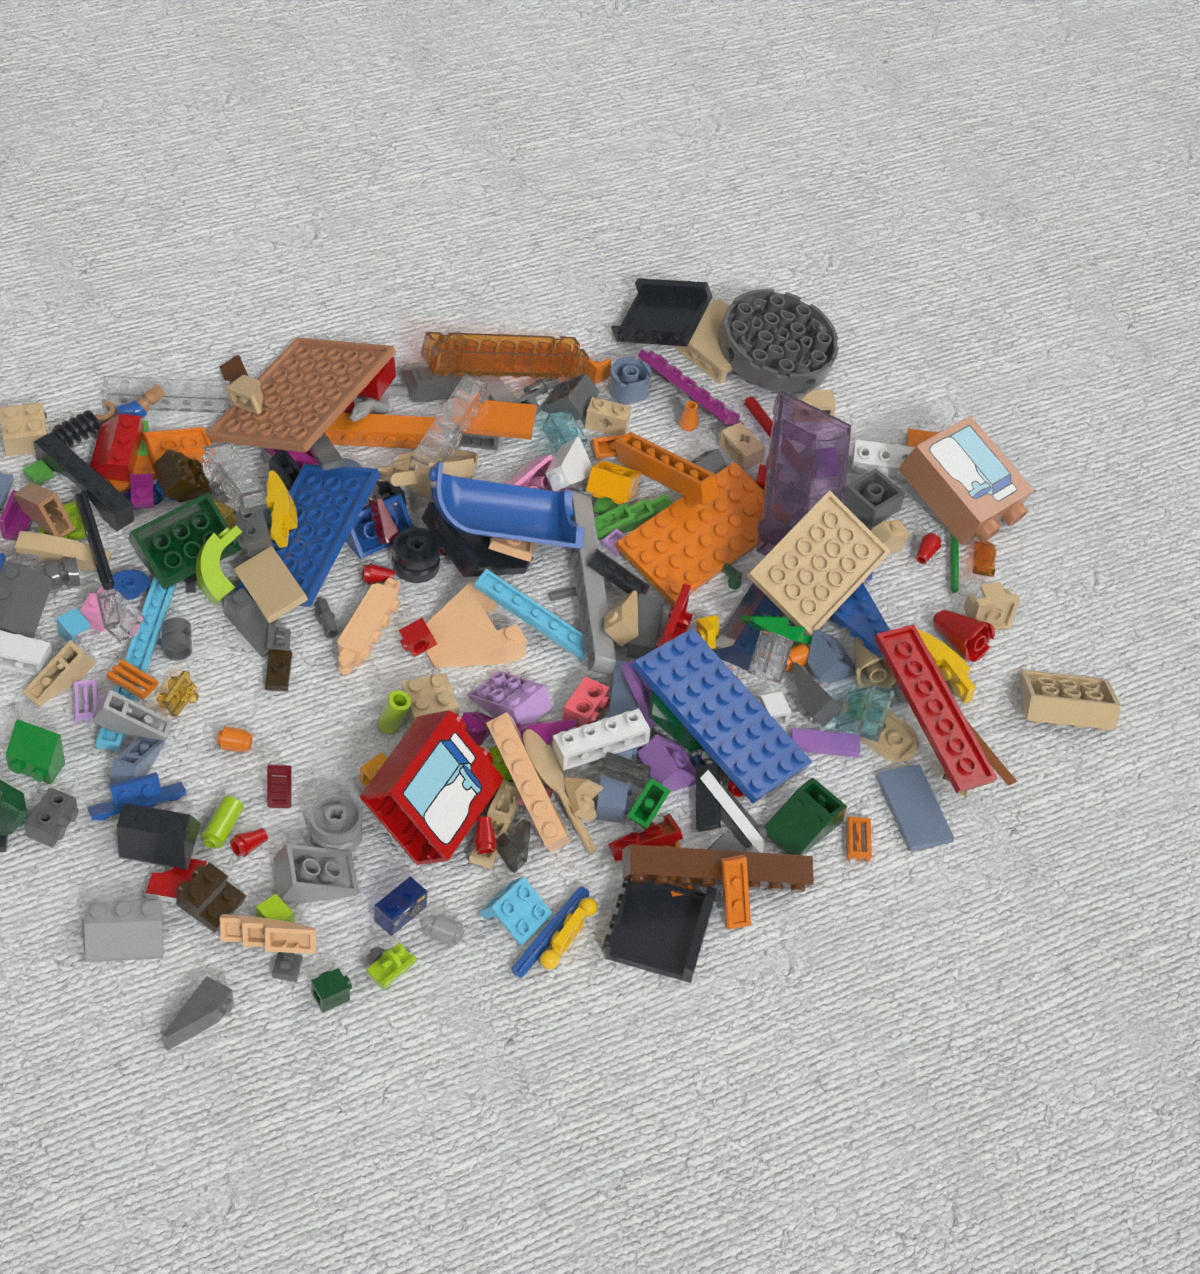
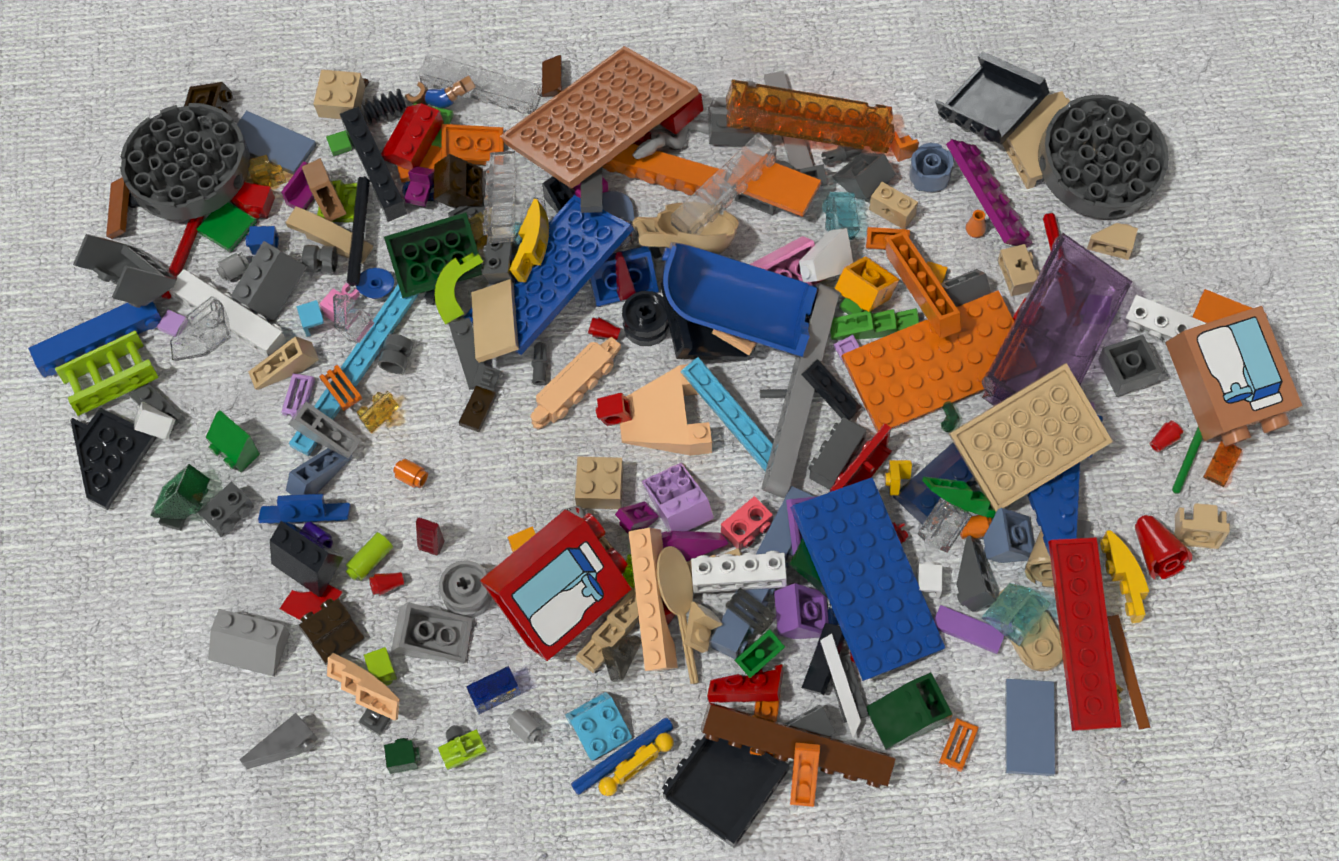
camera: 30 degrees right, 15 degrees up
tan slope [225,375,263,414] -> none
lime brick [377,690,411,734] -> none
red cone [473,816,497,854] -> none
tan slope [604,590,638,646] -> none
tan slope [870,520,910,554] -> none
tan slope [1020,670,1121,731] -> none

